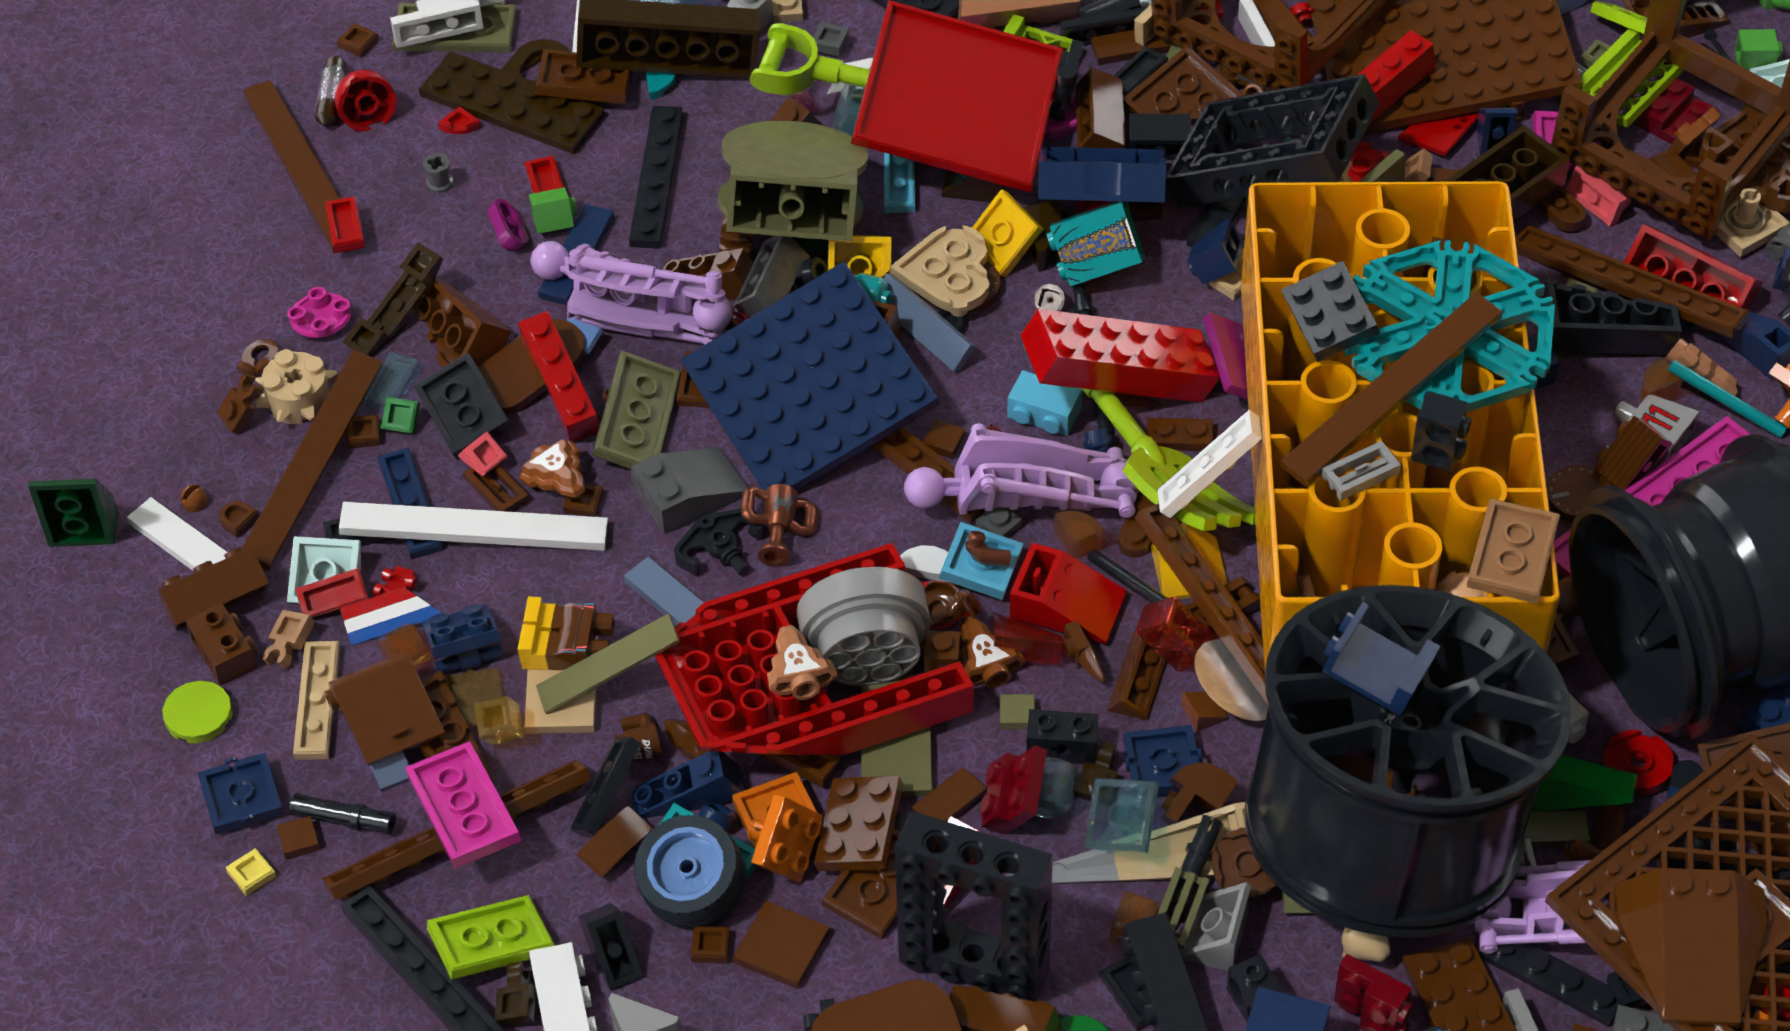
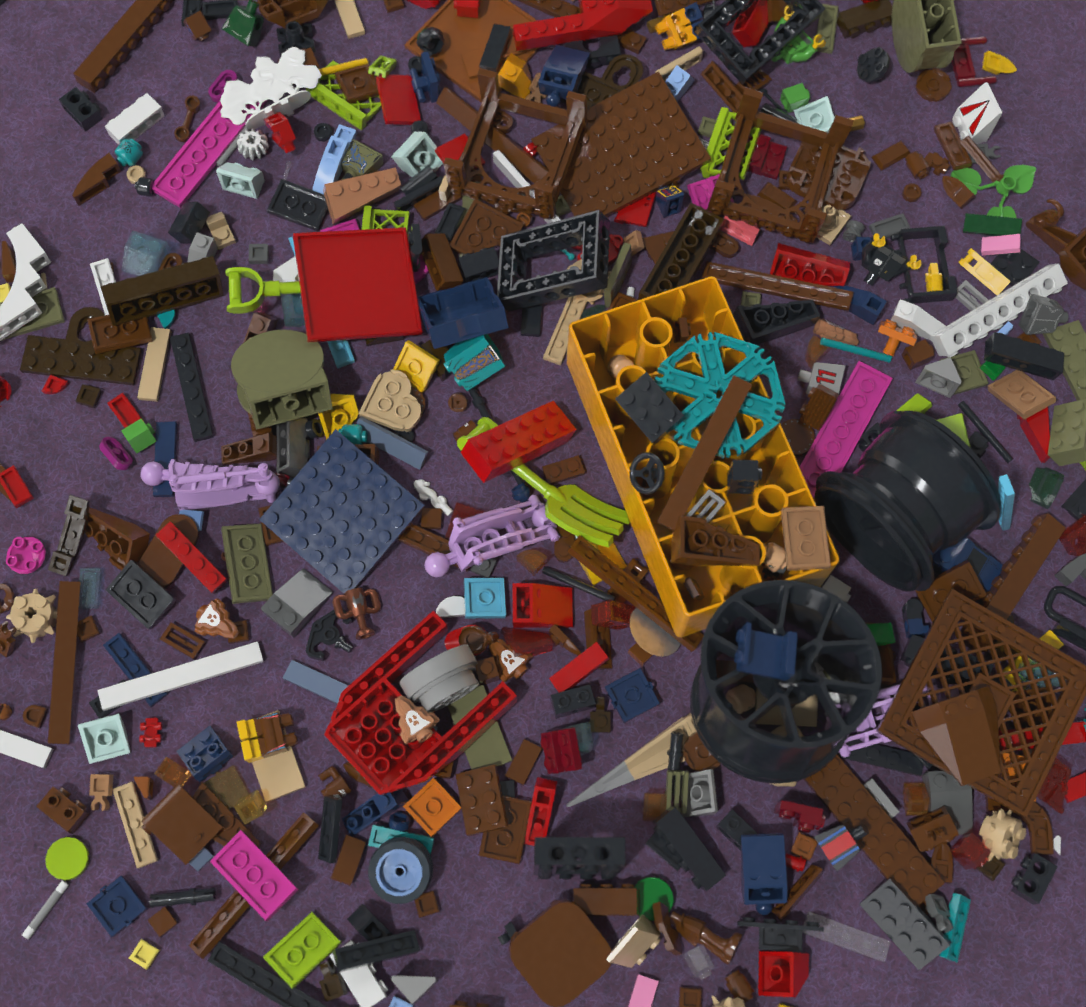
camera: 25 degrees left, 20 degrees up
reddish brown brick [158,547,269,631] -> none
red tile [295,568,368,618] -> none
sticker [340,587,441,646] -> none
green tile [381,397,420,434] -> none
dark grey bush [423,153,454,193] -> none
coral slope [458,432,508,476] -> none
olive piece [536,613,680,714] -> none
reddish brown tile [733,901,830,989] -> none
orange plate [747,794,823,883] -> none
copper arm [965,531,1011,567] -> none
olive tile [1000,694,1035,730] -> none
medium azure brick [1007,370,1082,436] -> none
clear light blue slope [1084,778,1159,853] -> none
white plate [1158,410,1262,518] -> none
reddish brown brick [1161,762,1239,825] -> none
dark blue slope [1188,218,1244,285] -> none
magenta tile [1203,312,1248,400] -> none
red wedge [1357,30,1435,124] -> none
lime tile [1590,1,1647,34] -> none
red plate [1602,730,1674,797] -> none
dark orange plate [1669,107,1721,155] -> none
none -> light grey bar [22,880,69,940]
none -> dark brown tile [75,384,102,408]
none -> dark orange slope [134,777,154,800]
none -> tan tile [137,327,171,402]
none -> black plate [332,930,420,973]
none -> white animal [413,479,454,517]
none -> red tile [549,642,610,693]
none -> black piece [629,452,665,494]
none -> reddish brown wedge [671,515,760,566]

